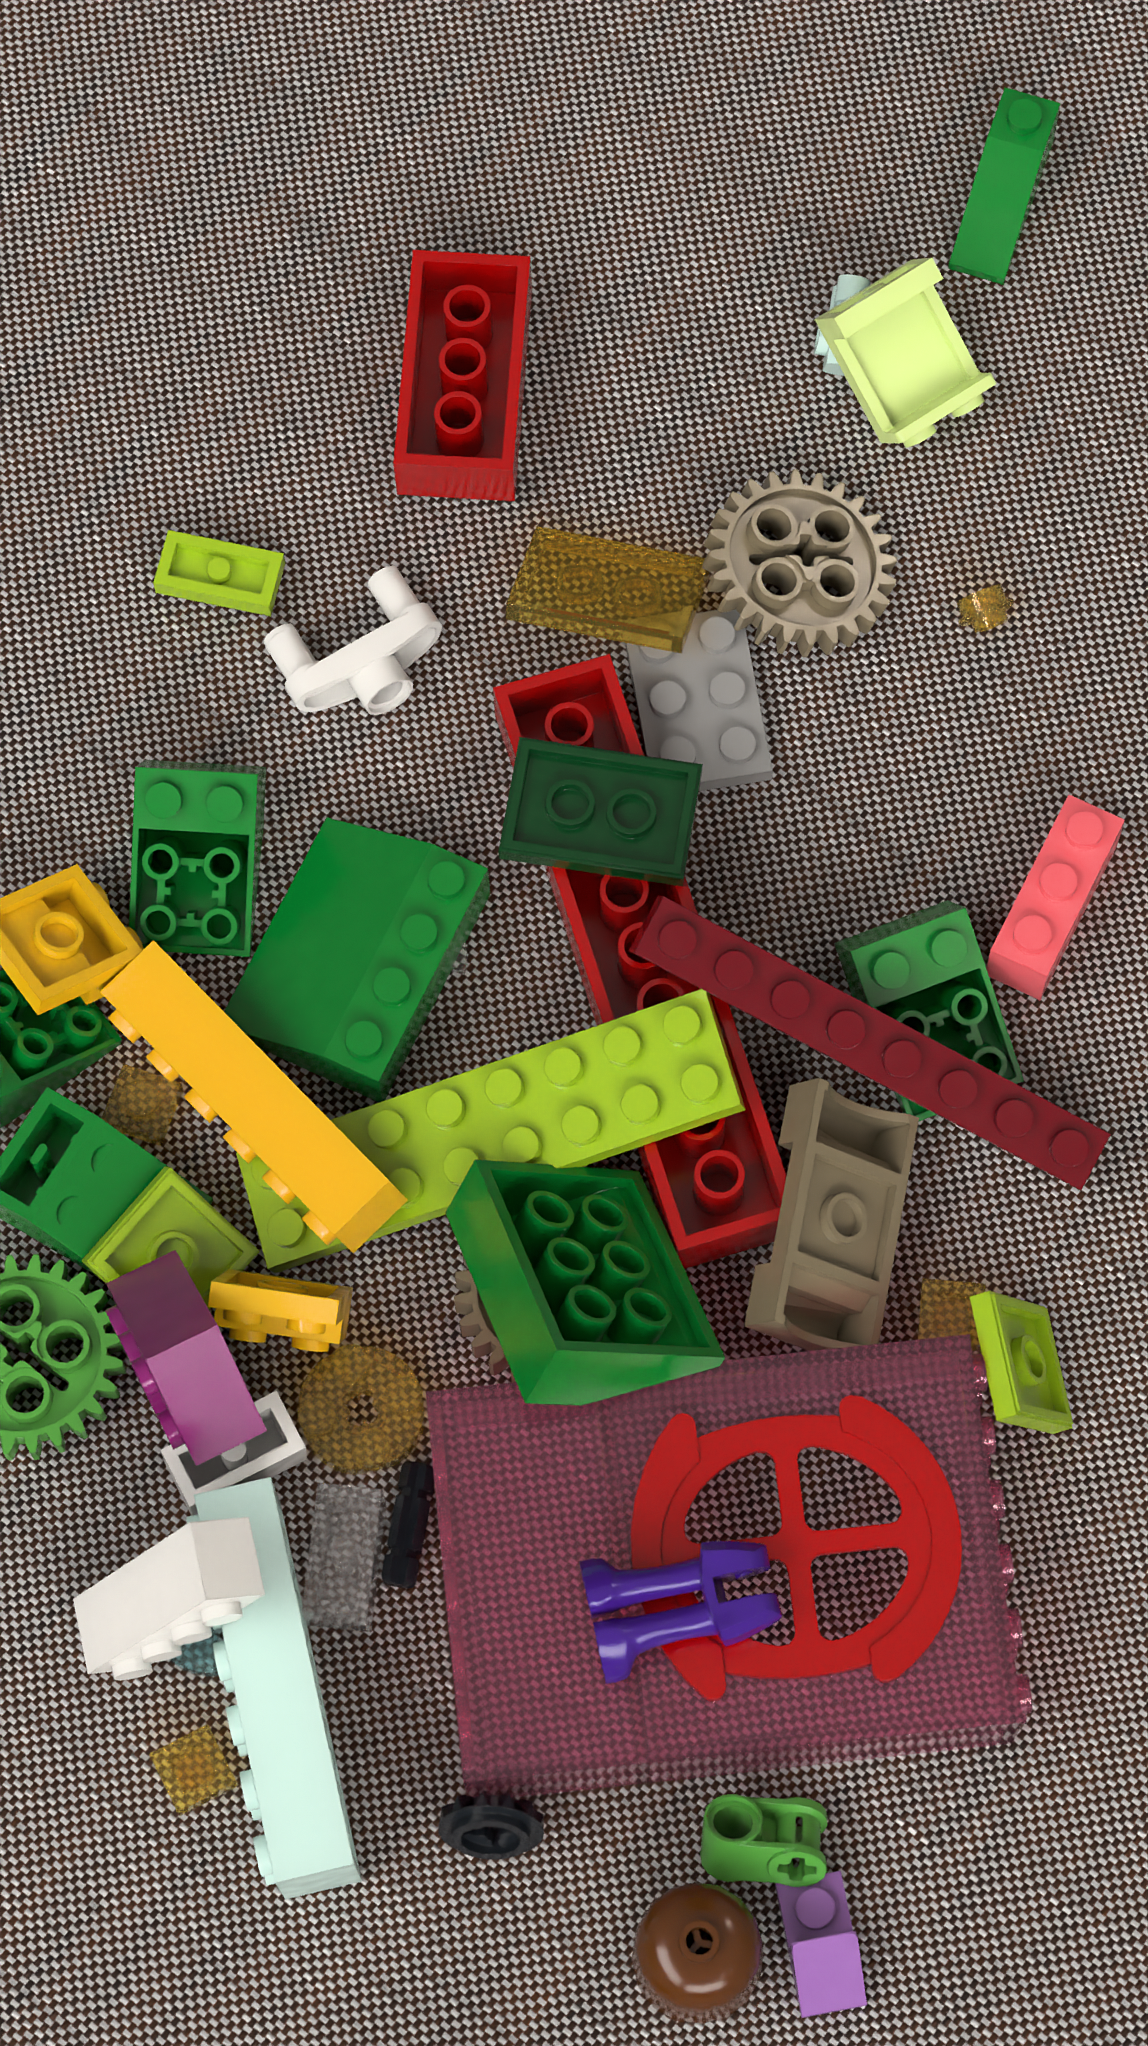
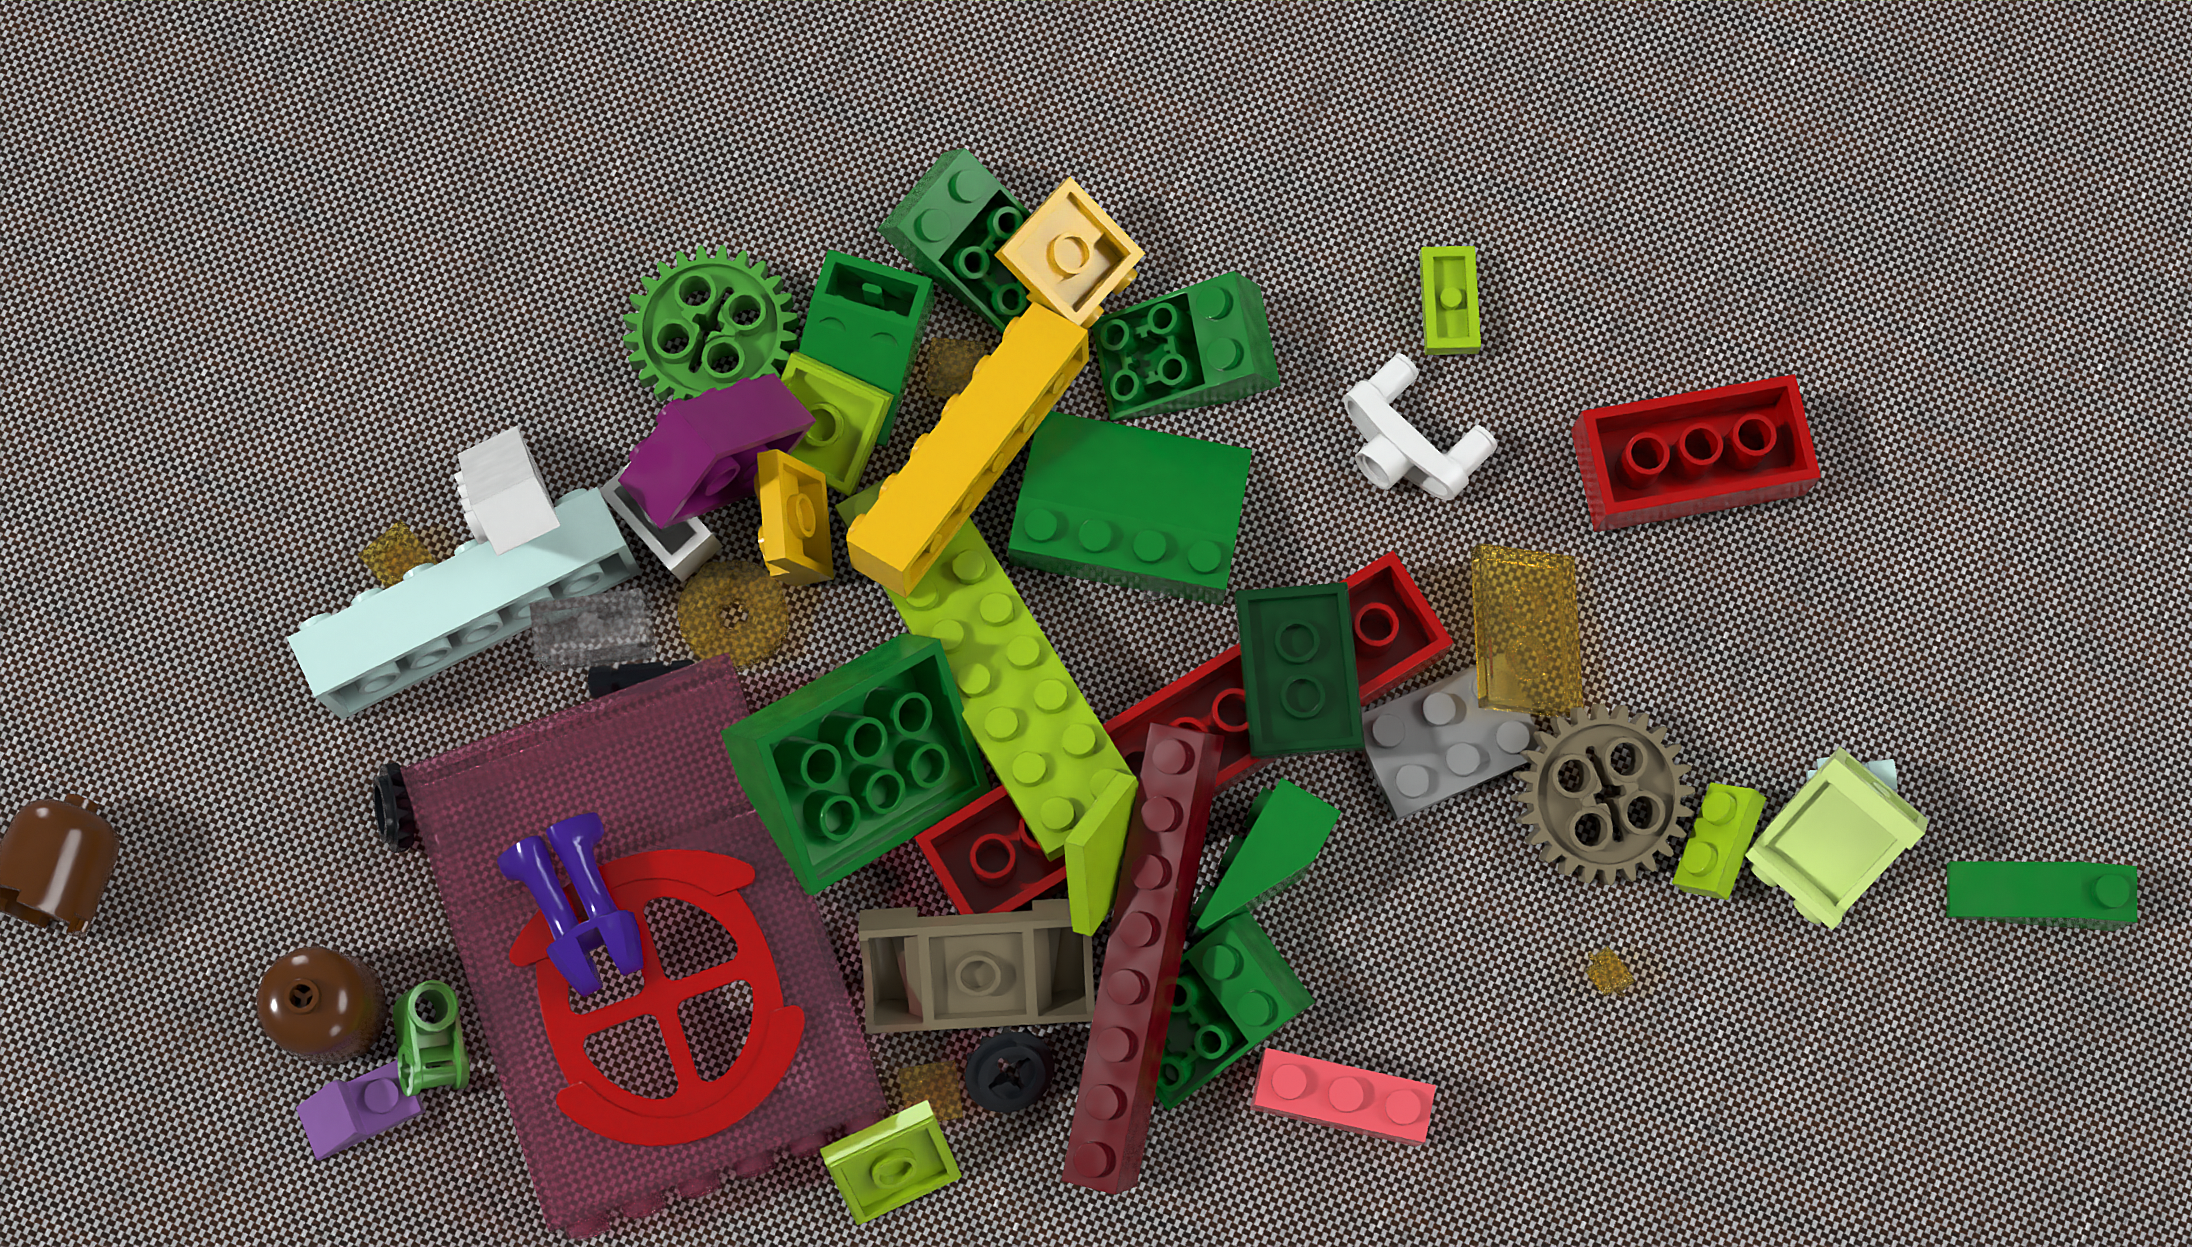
camera: 70 degrees right, 5 degrees up
none -> black gear [962,1026,1055,1113]
none -> lime tile [1064,772,1138,937]
none -> green slope [1189,777,1341,943]
none -> lime plate [1672,782,1767,900]

